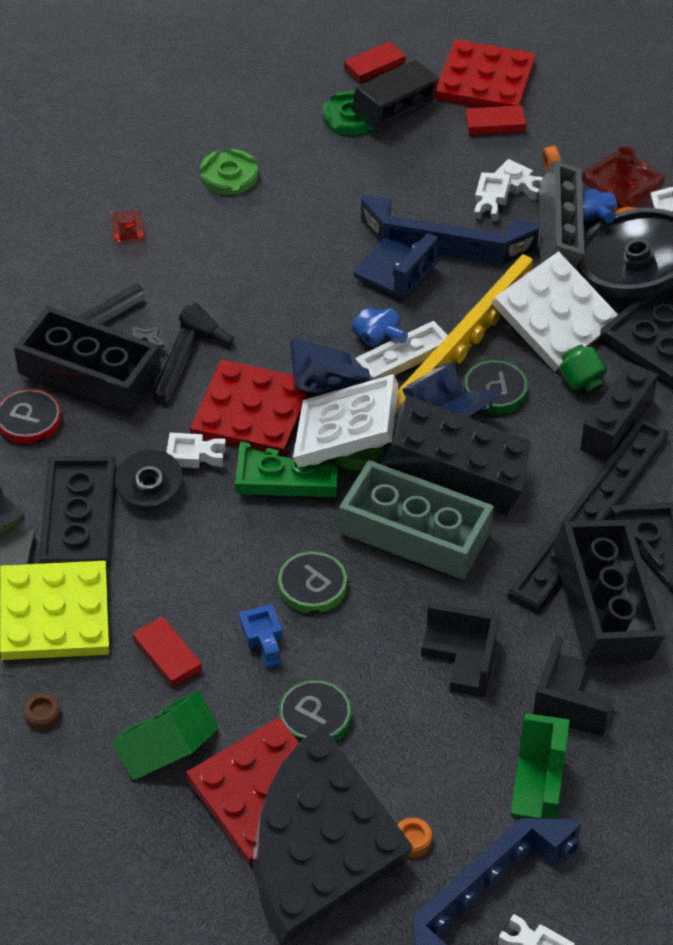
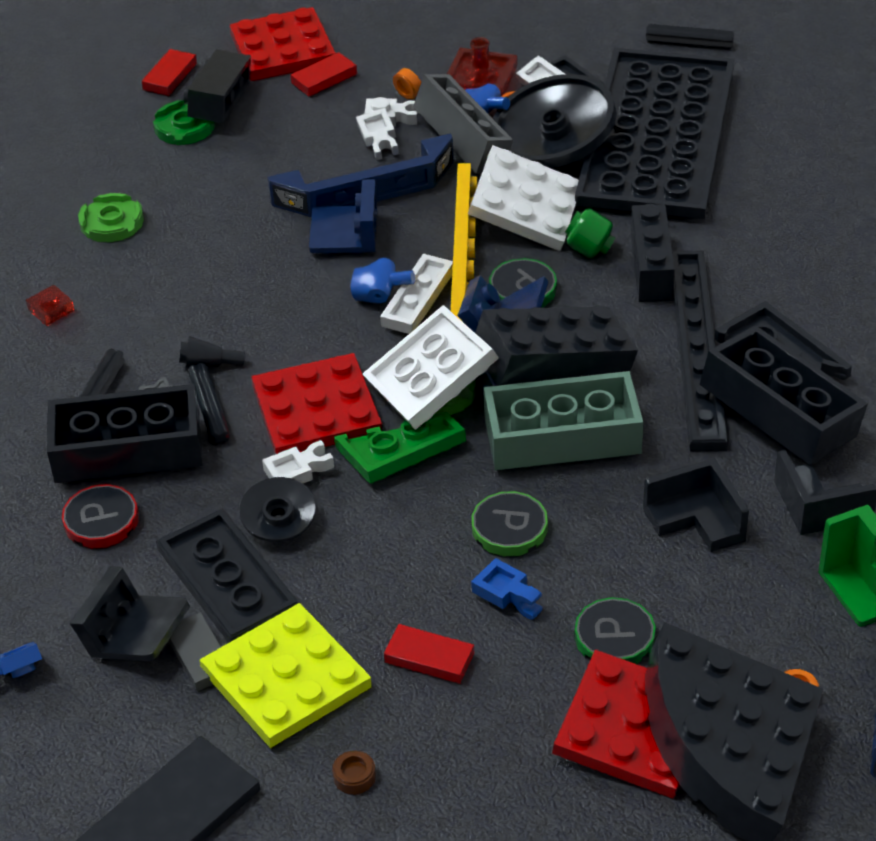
camera: 30 degrees left, 5 degrees down
green panel [111,690,219,780] -> none
dark blue bracket [290,338,370,395] -> none

